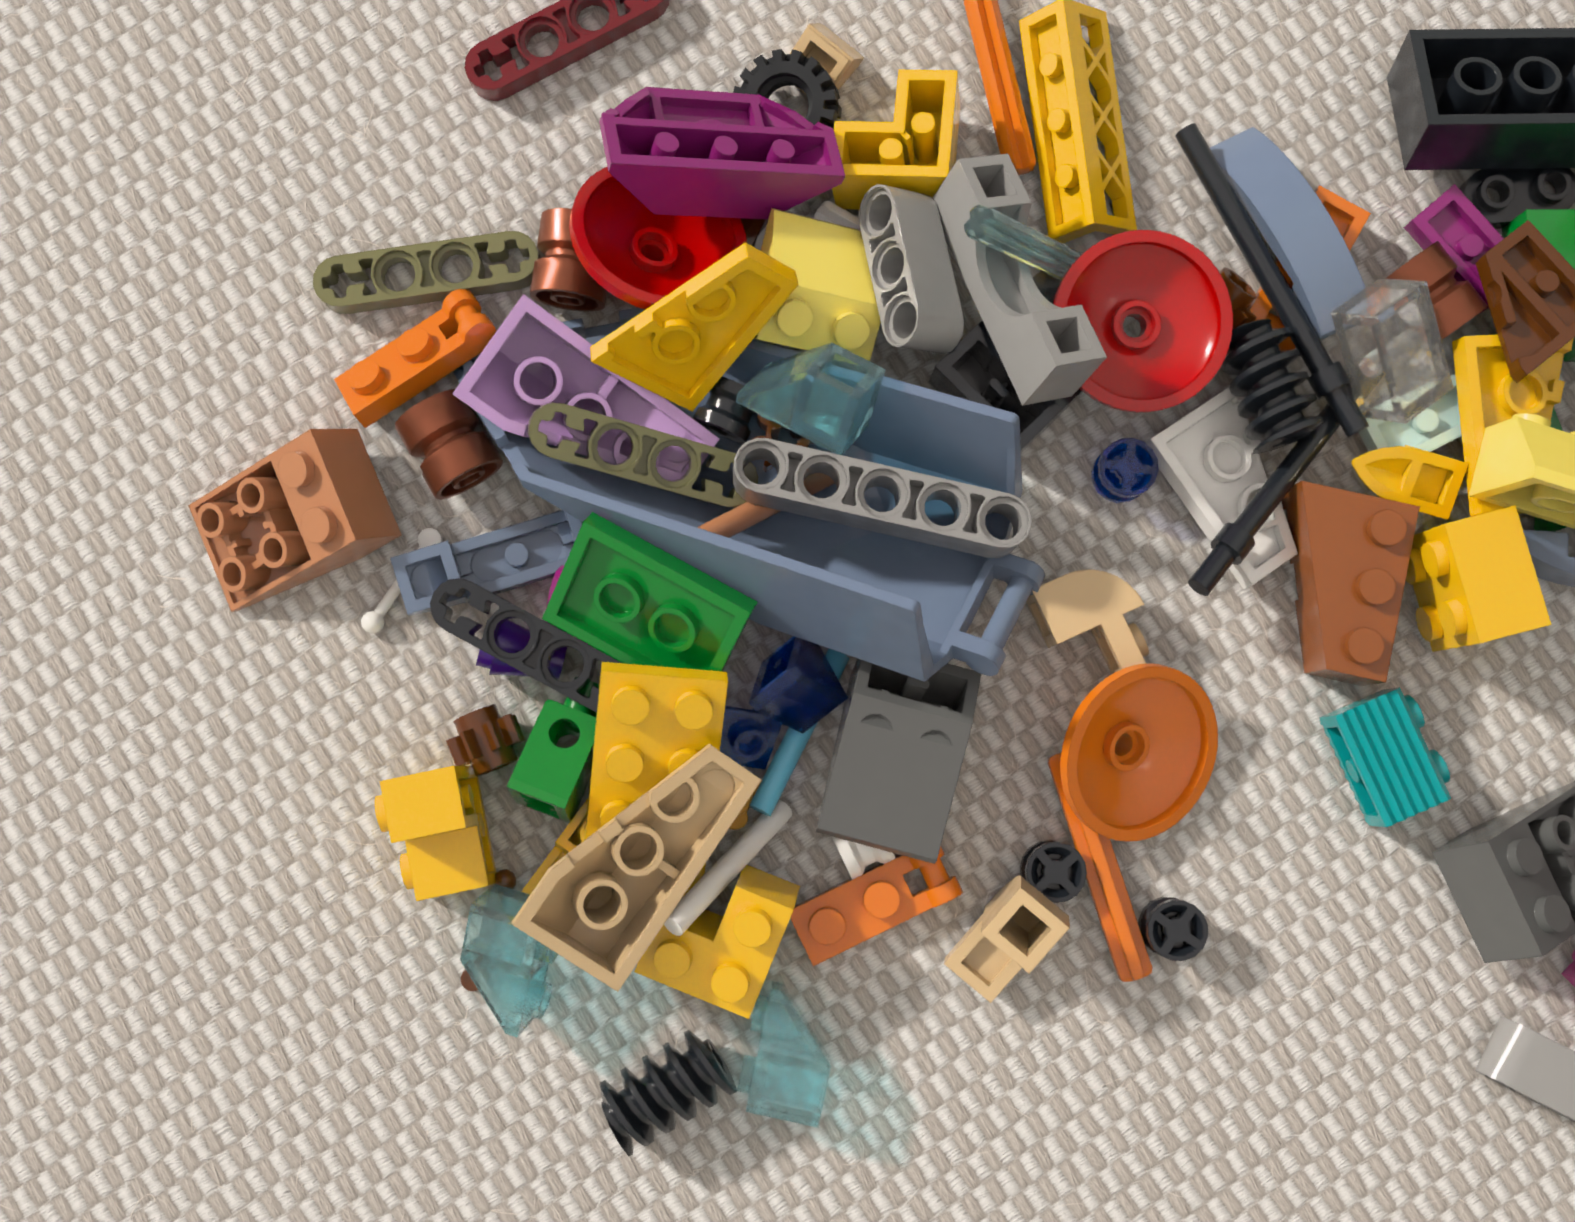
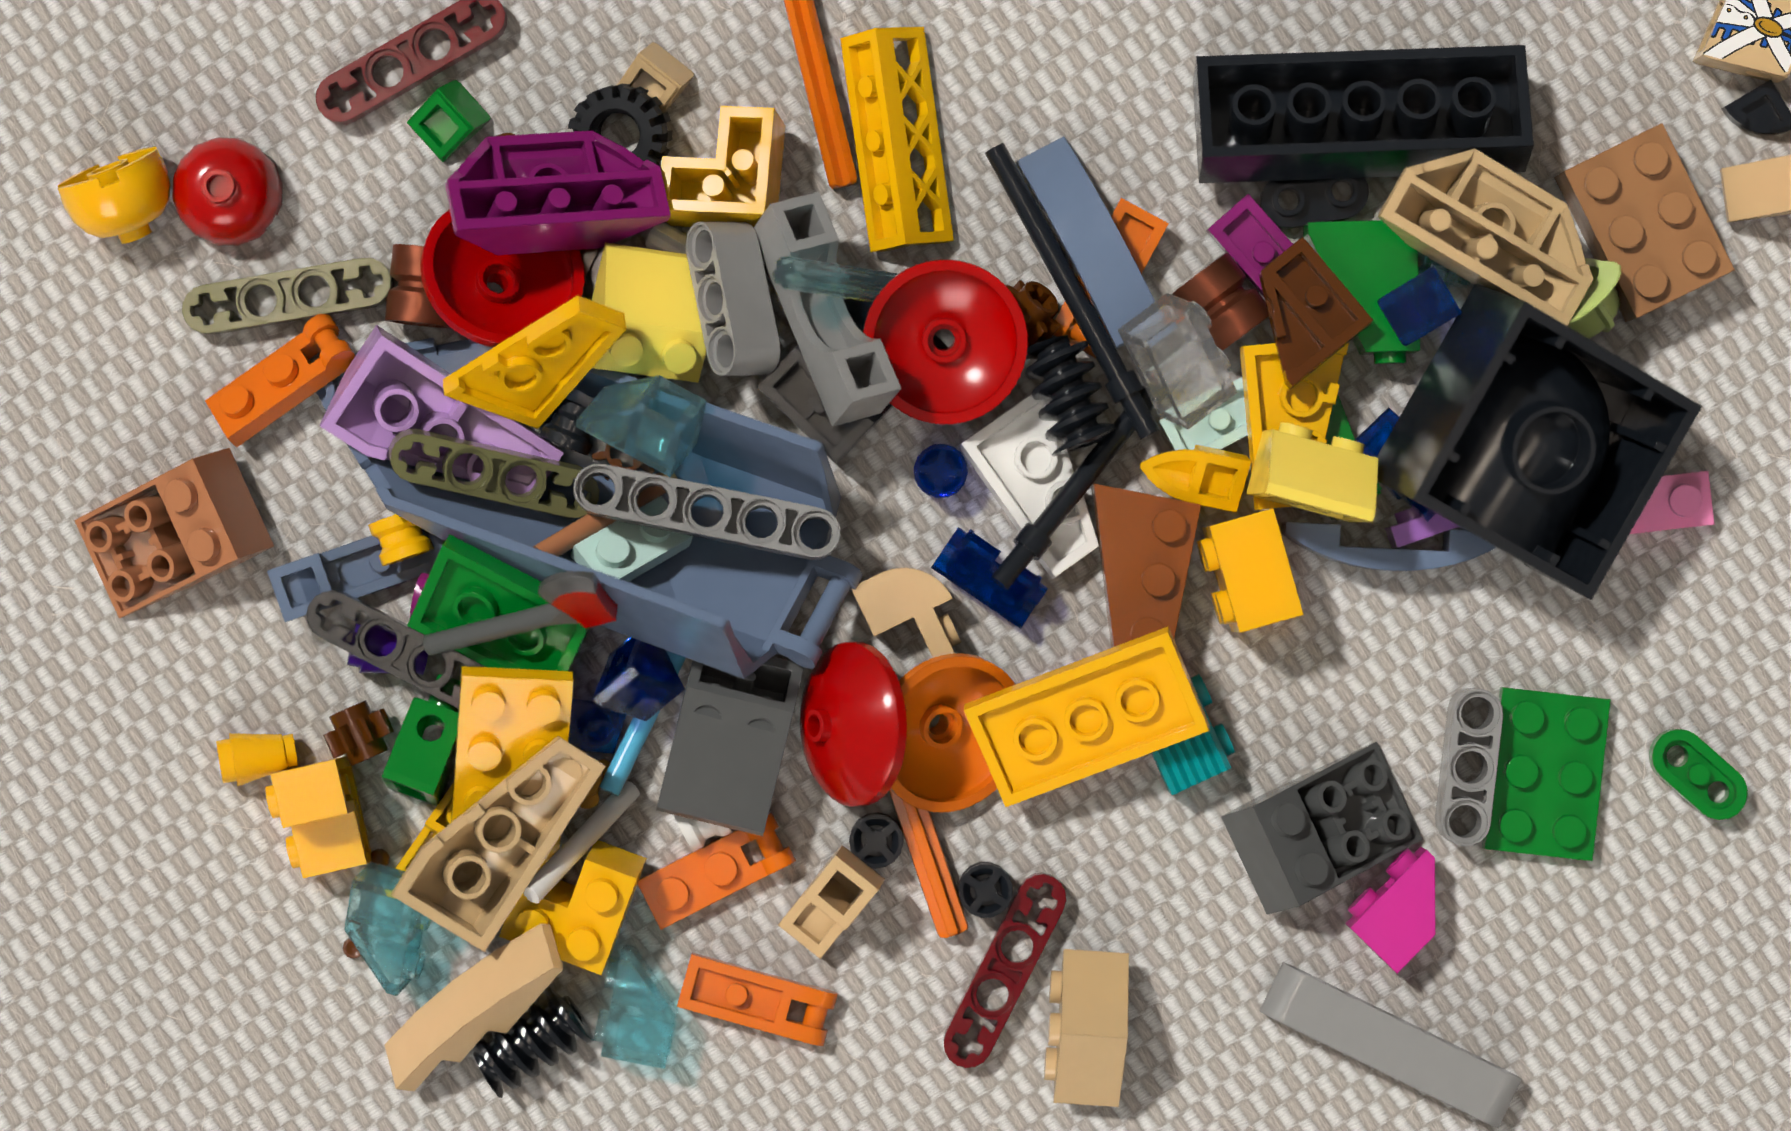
camera: 10 degrees right, 5 degrees up
white hinge [361,528,443,634] -> none
copper wheel [395,389,503,500] -> none
none -> yellow cylinder [57,146,171,244]
none -> red cylinder [172,137,283,246]
none -> yellow cone [216,733,298,787]
none -> yellow wheel [368,514,434,567]
none -> tan slope [384,923,563,1091]
none -> green slope [407,80,491,162]
none -> piece [423,571,618,656]
none -> light aqua plate [571,496,693,582]
none -> orange plate [677,953,838,1046]
none -> red dish [800,642,907,807]
none -> clear blue hinge [931,527,1048,629]
none -> dark red beam [943,872,1066,1068]
none -> yellow plate [964,626,1210,807]
none -> tan brick [1044,949,1129,1107]

